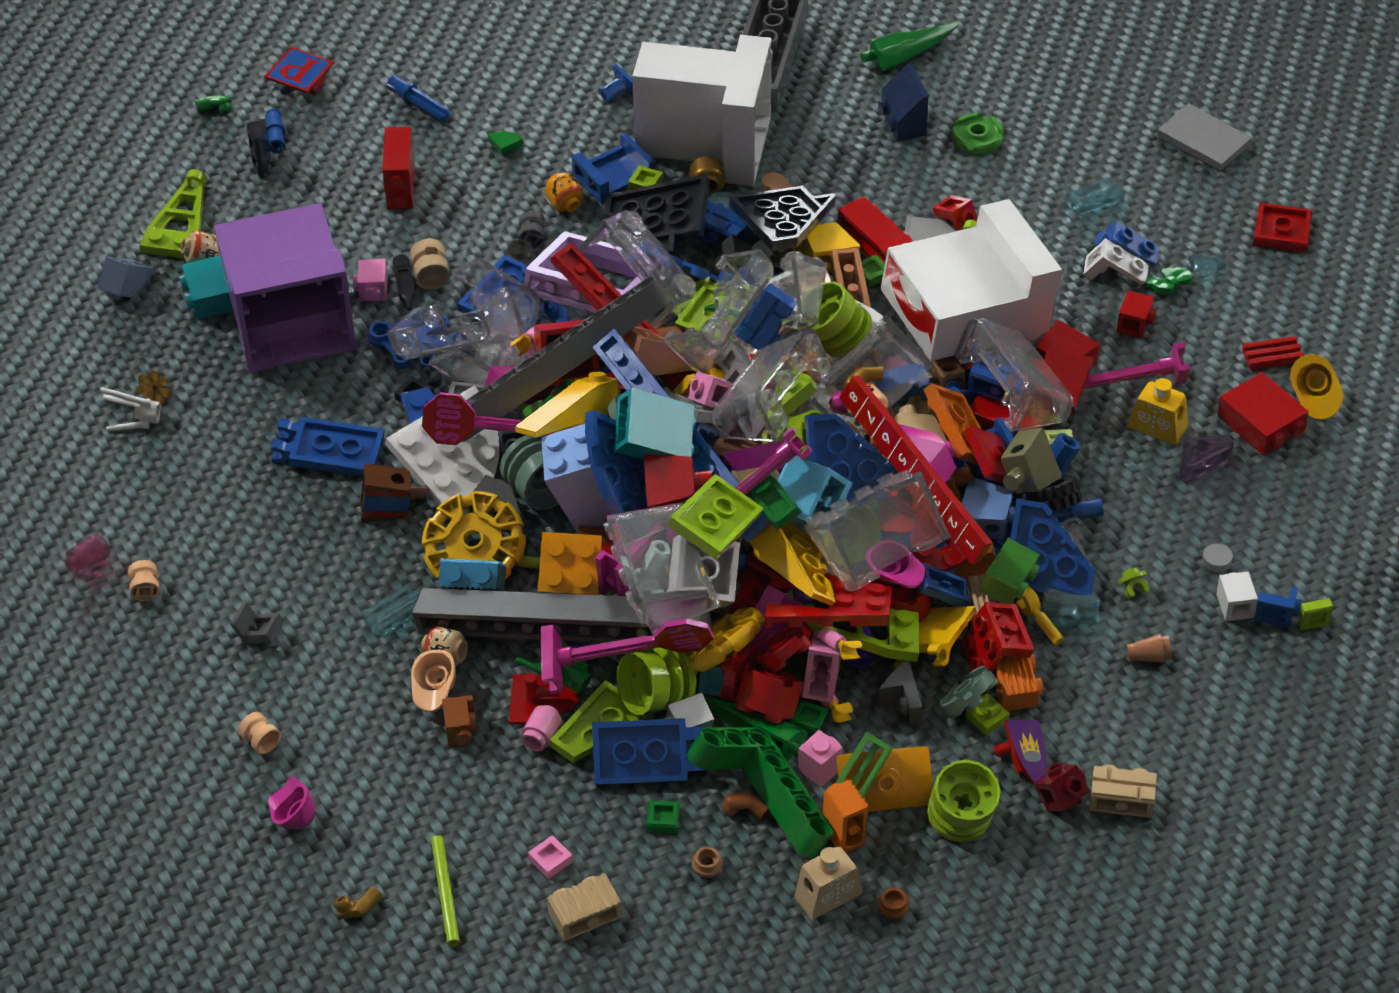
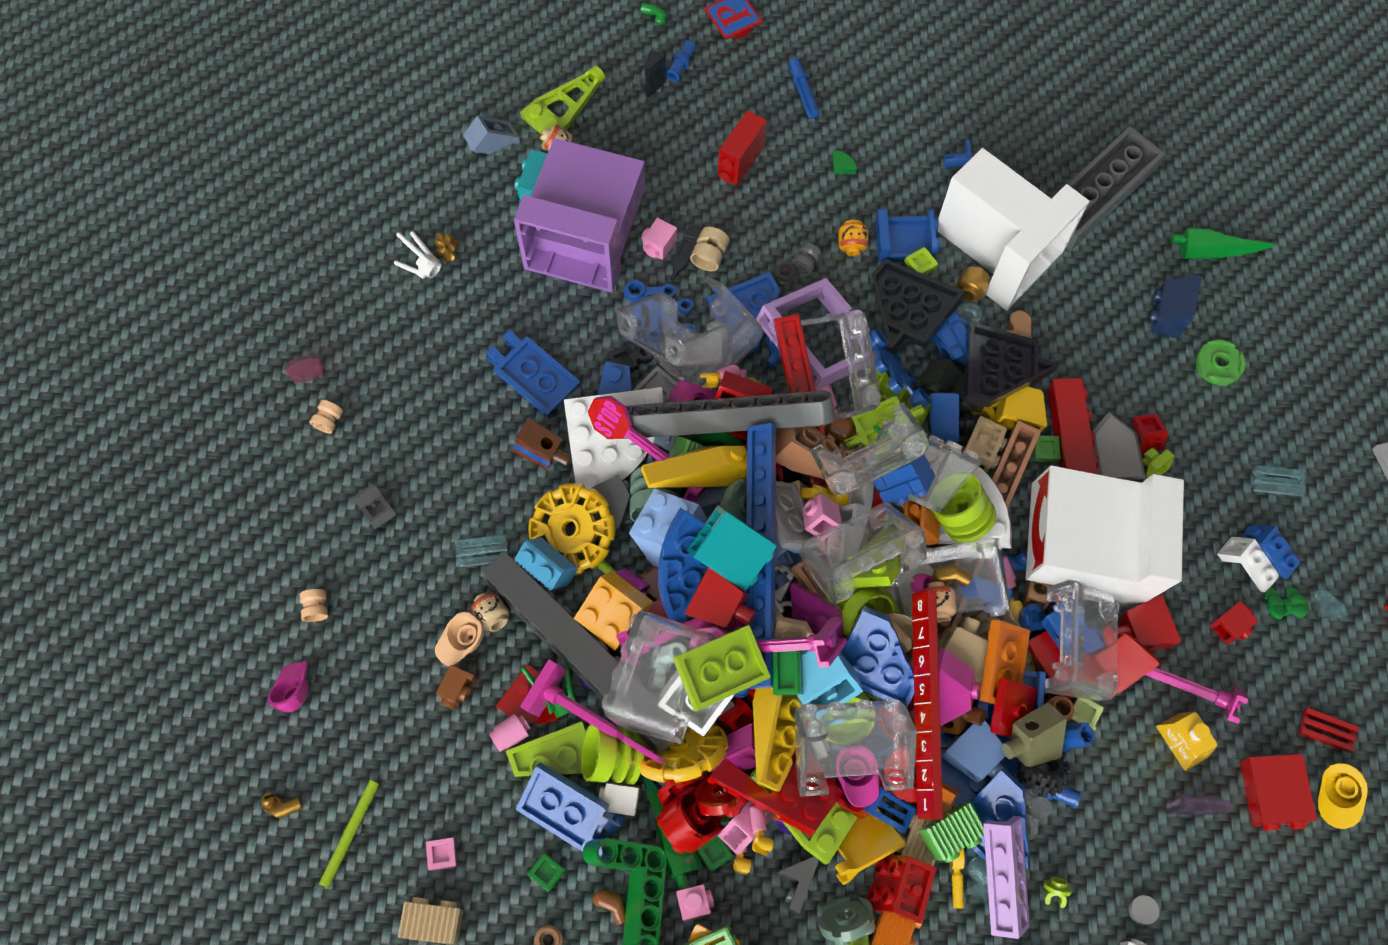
camera: 30 degrees right, 20 degrees up
none -> lavender fence [983,816,1029,939]

